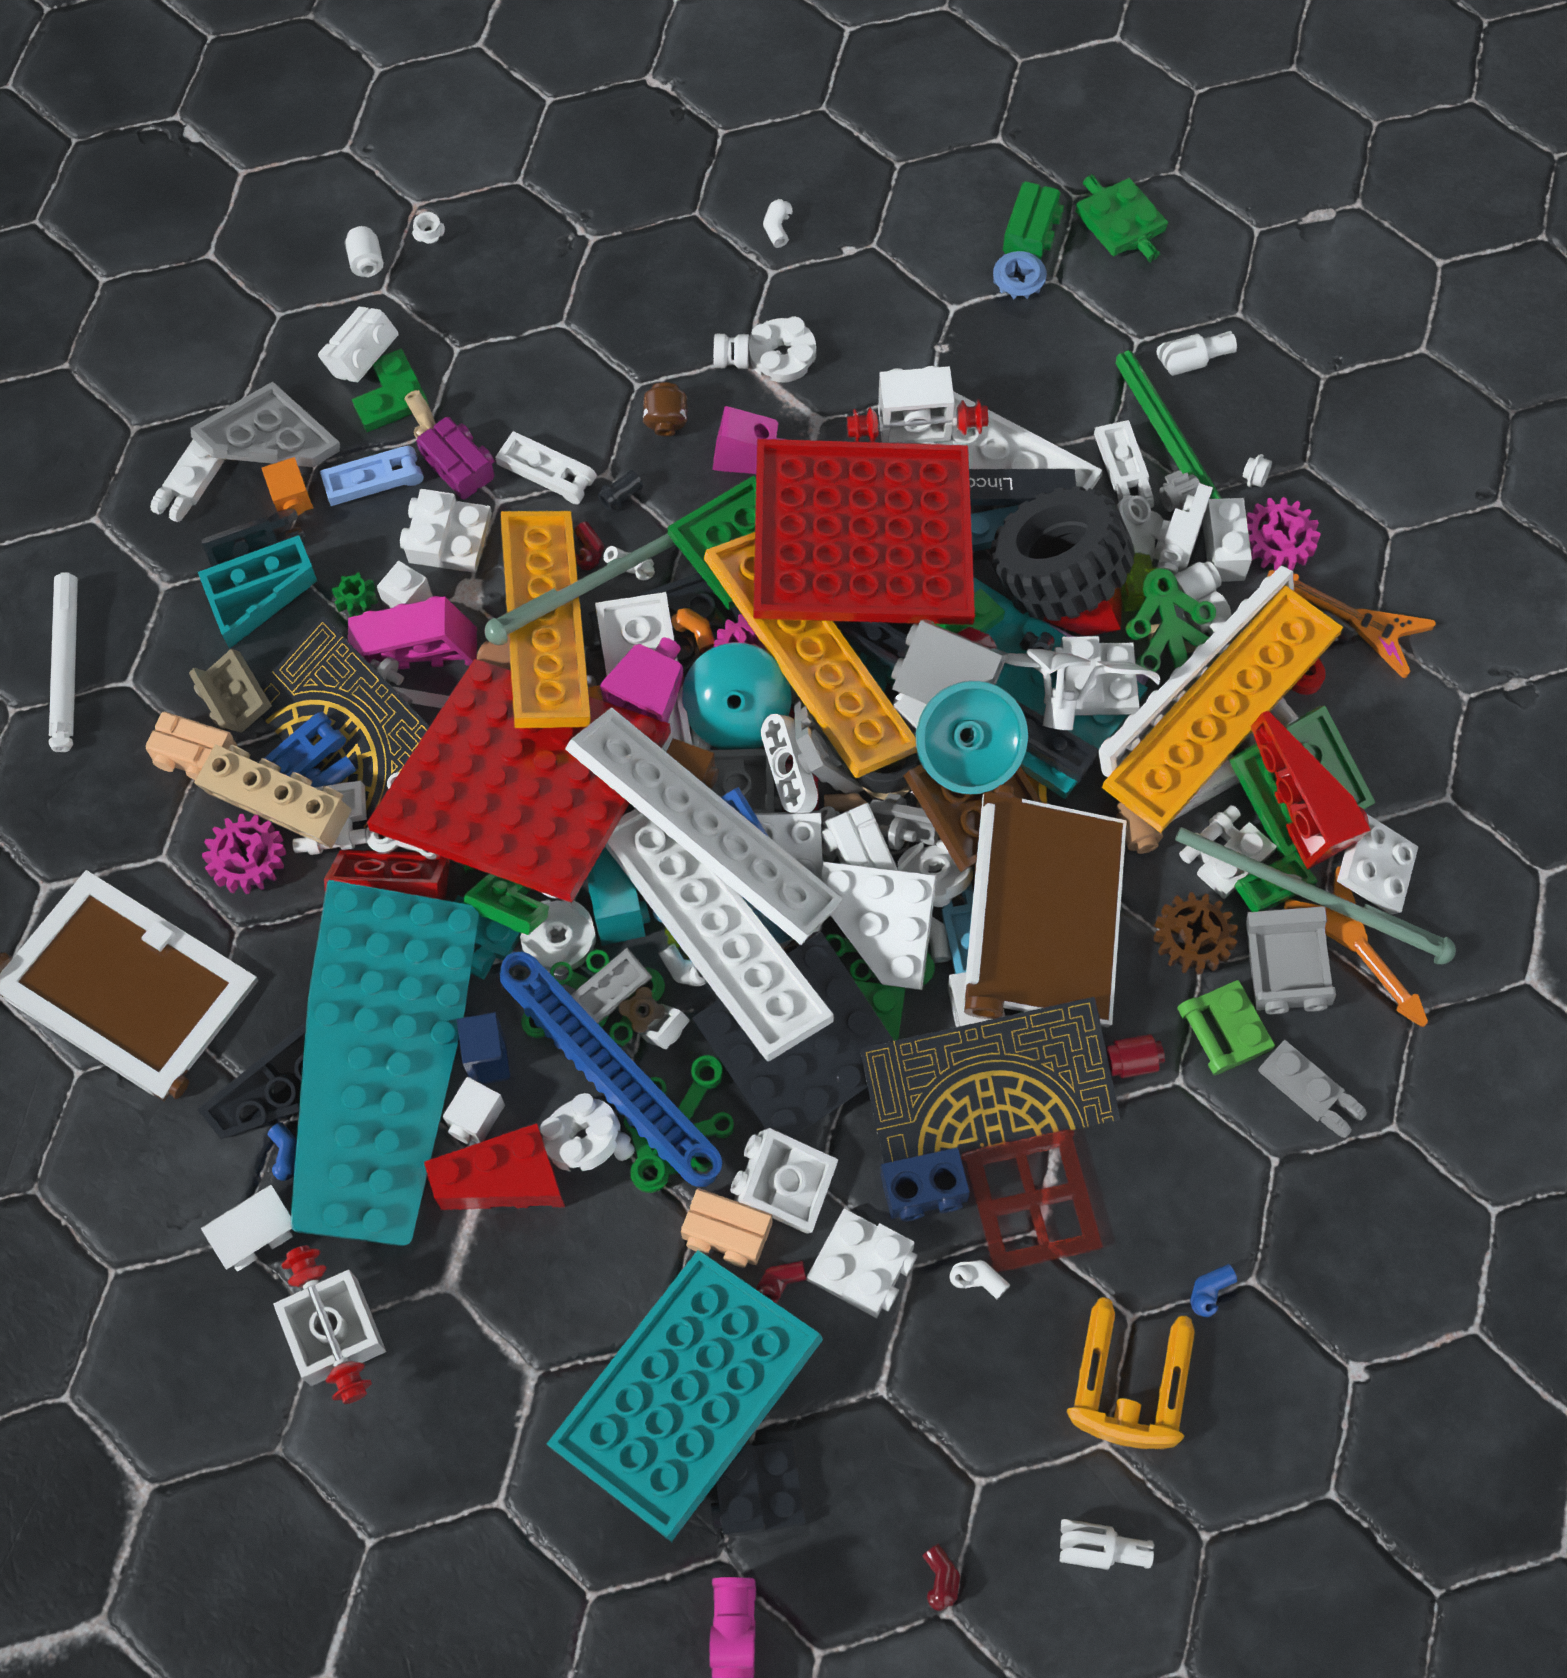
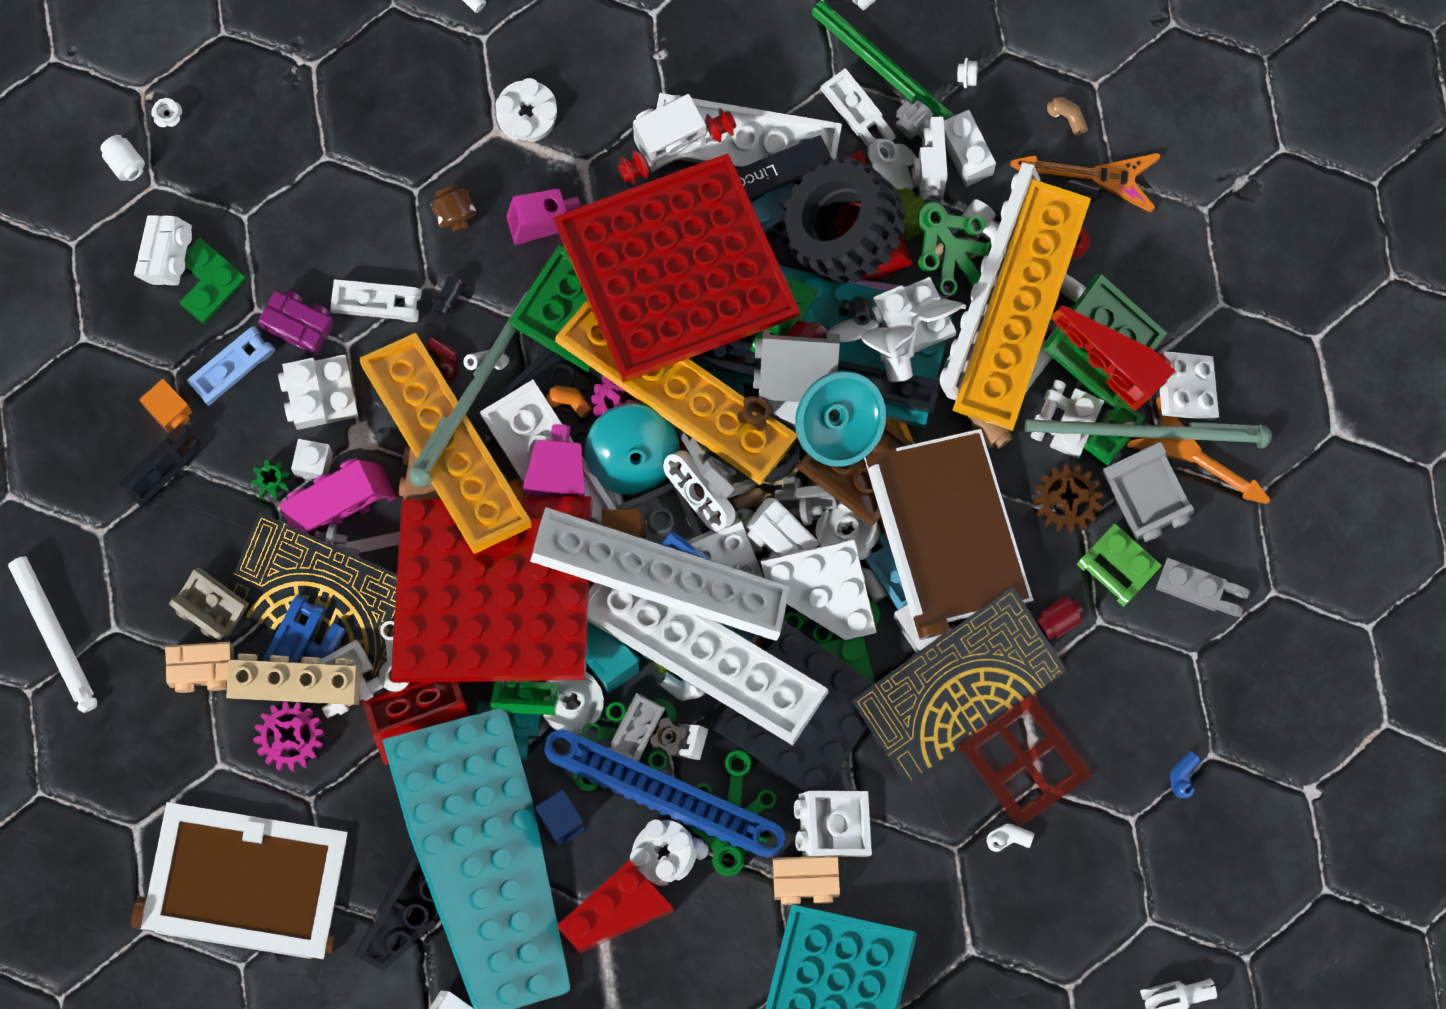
camera: 25 degrees left, 10 degrees up
white hinge [150,439,225,522] -> none
light grey plate [191,382,340,467] -> none
teal wedge [198,535,317,649] -> none
blue arm [267,1122,297,1181] -> none
tan arm [404,390,436,439] -> none
white brick [443,1077,505,1144] -> none
white wheel [714,334,749,369] -> none
dark red arm [756,1260,806,1303] -> none
white plate [806,1209,917,1318] -> none
dark blue brick [880,1147,970,1222] -> none
light orange piece [1067,1297,1195,1449] -> none
white brick [1173,561,1221,606] -> none
dark pink gear [1246,497,1321,571] -> none
none -> reddish brown plate [737,396,773,431]
none -> medium nougat arm [1047,97,1088,135]

